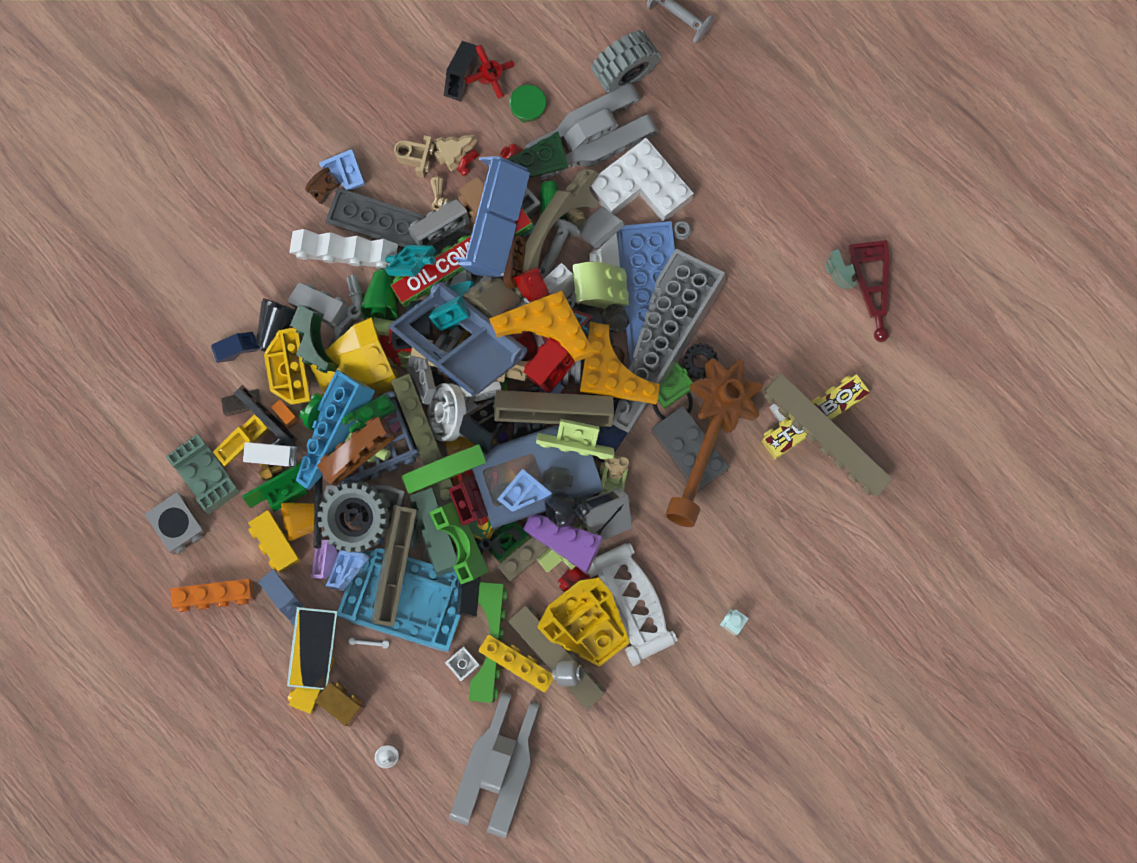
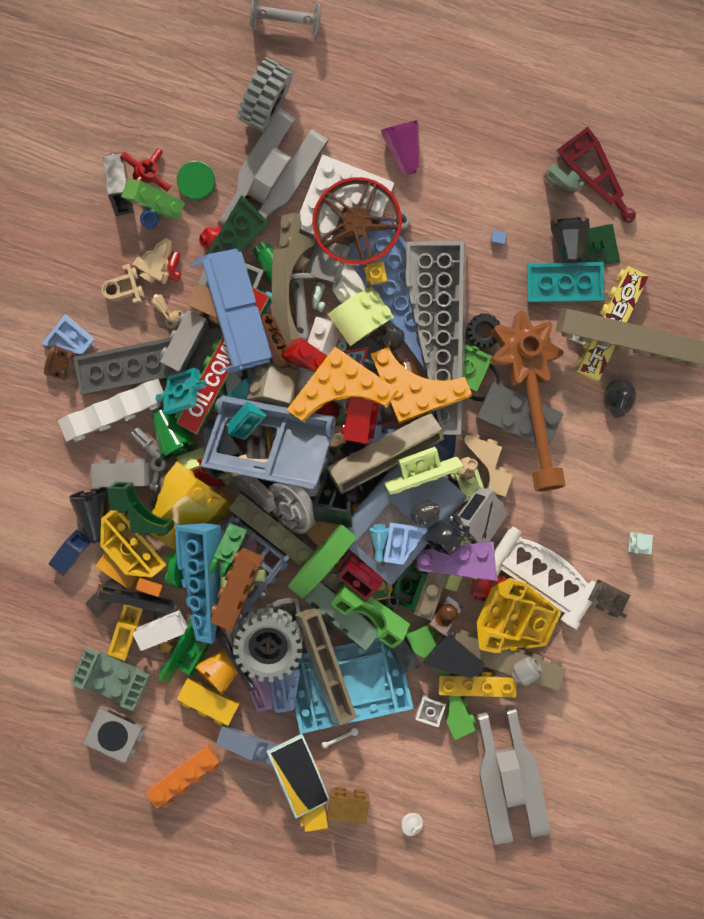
camera: 25 degrees left, 10 degrees up
none -> light orange slope [95,552,138,589]
none -> bright green arch [121,179,185,220]
none -> blue plate [140,210,159,229]
none -> light aqua arm [311,282,326,312]
none -> reddish brown wheel [312,177,402,266]
none -> yellow window [364,261,387,286]
none -> medium azure cone [370,524,389,561]
none -> magenta cone [381,120,420,175]
none -> black slope [423,632,484,679]
none -> reddish brown tile [427,596,463,638]
none -> tan arch [463,432,513,497]
none -> medium blue piece [490,230,507,245]
none -> teal plate [526,262,604,303]
none -> black cone [550,217,590,263]
none -> dark green piece [580,224,620,264]
none -> clear smoke bracket [588,579,631,619]
none -> black piece [603,380,636,418]

